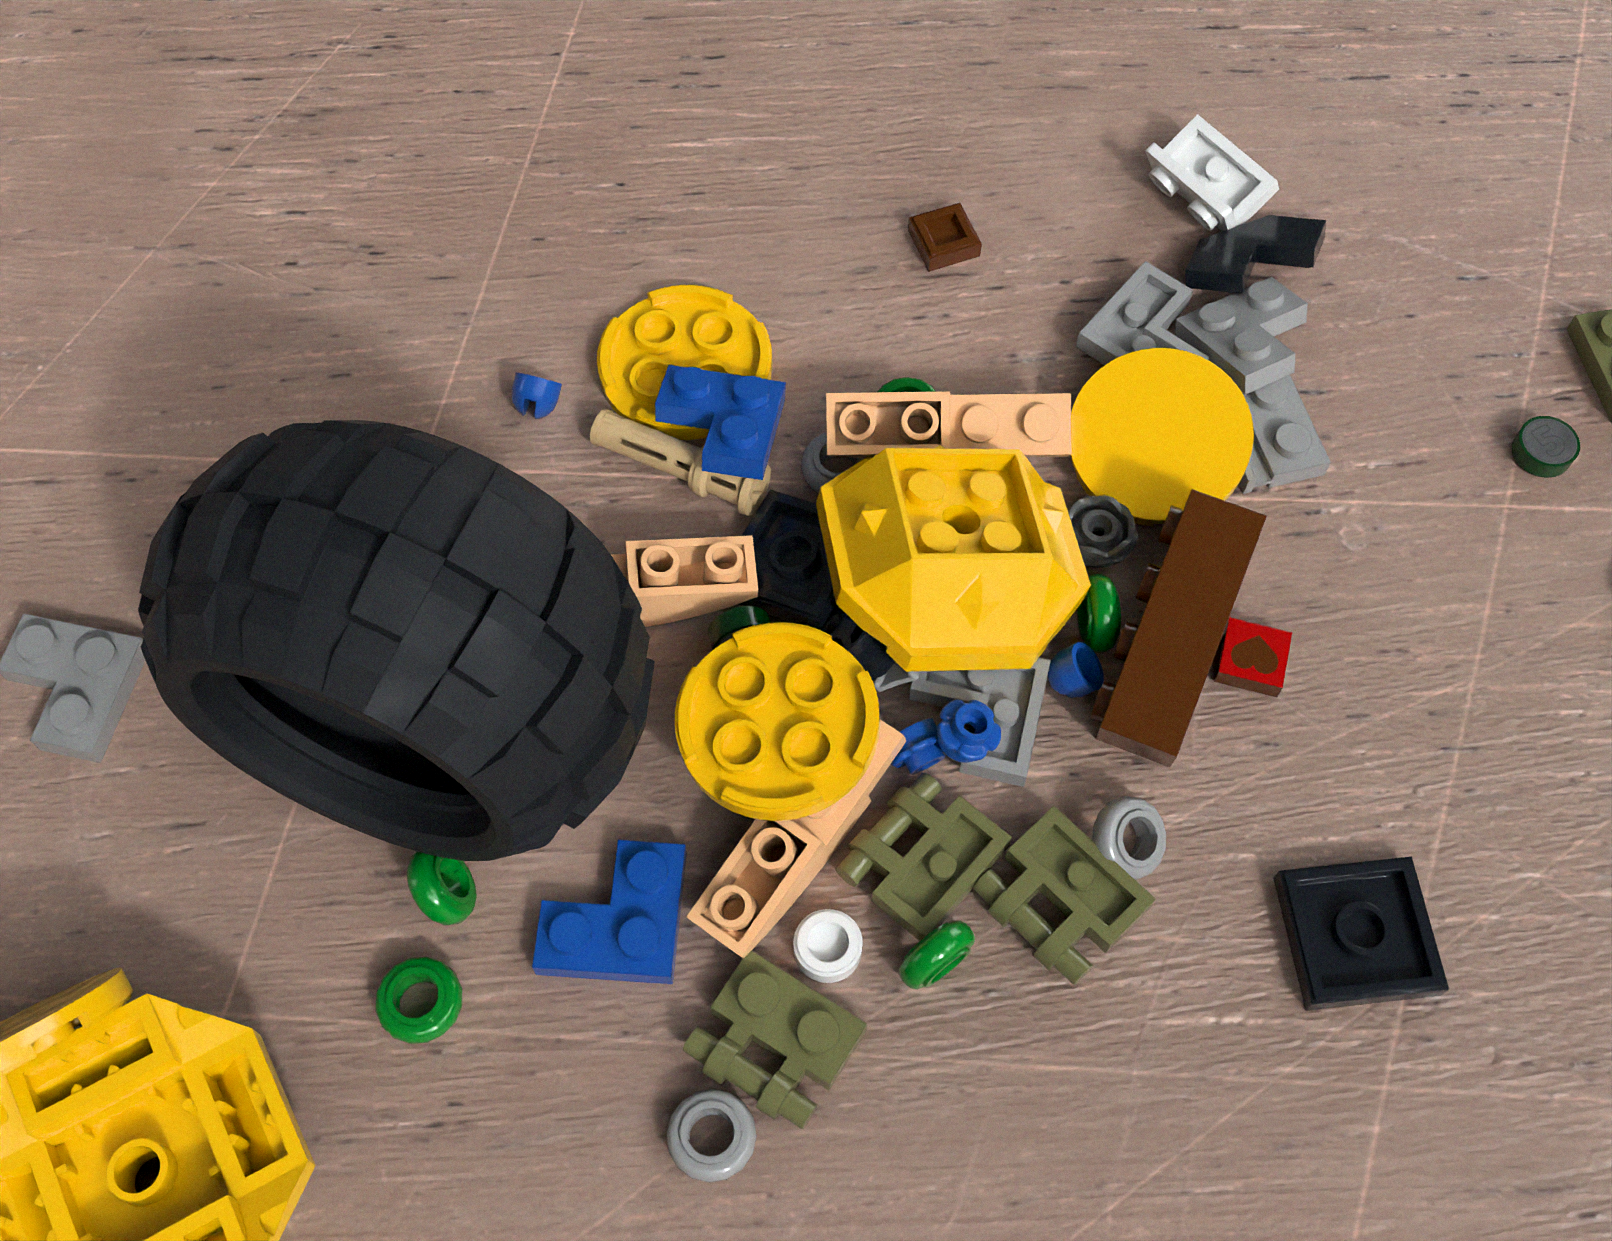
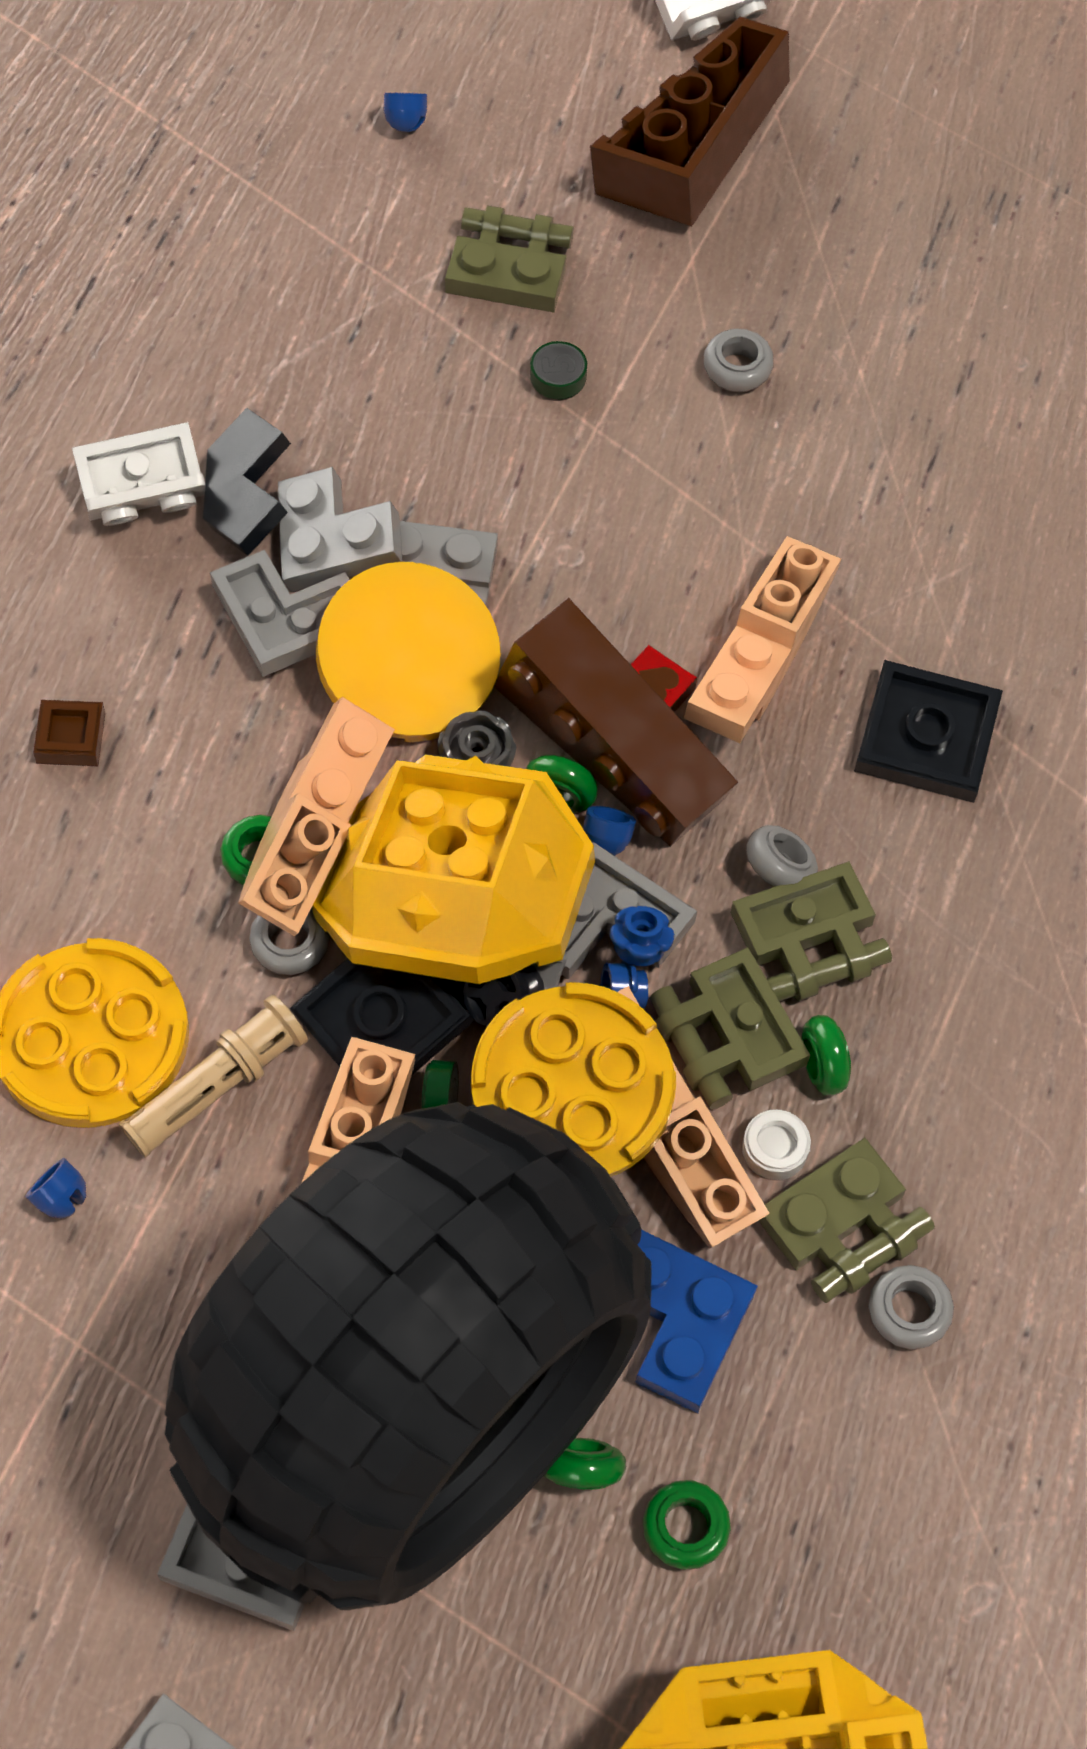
camera: 70 degrees left, 0 degrees up
blue plate [655,365,786,480] -> none
none -> light nougat slope [684,536,841,743]

